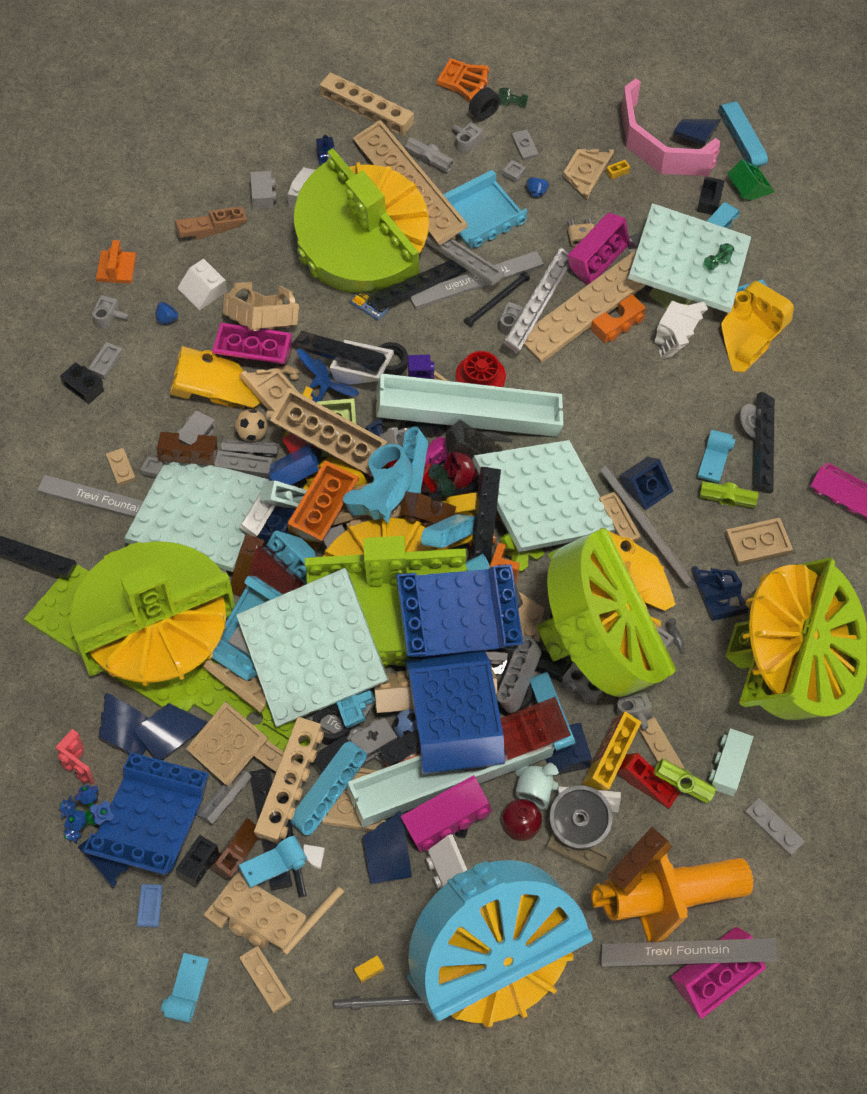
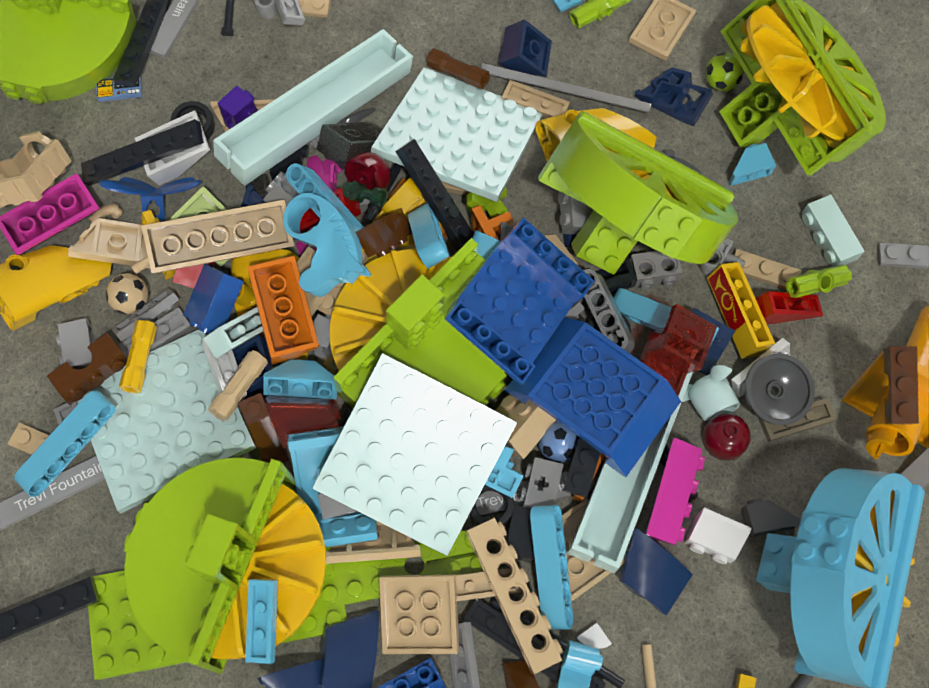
camera: 45 degrees left, 10 degrees up
red piece [456,351,506,387] -> none
none -> medium azure beam [14,390,115,497]
none -> yellow axle [119,320,157,394]
none -> tan axle [208,350,268,421]
none -> medium azure plate [245,579,278,664]
none -> reddish brown axle [426,48,490,89]
none -> medium azure slope [729,143,776,186]

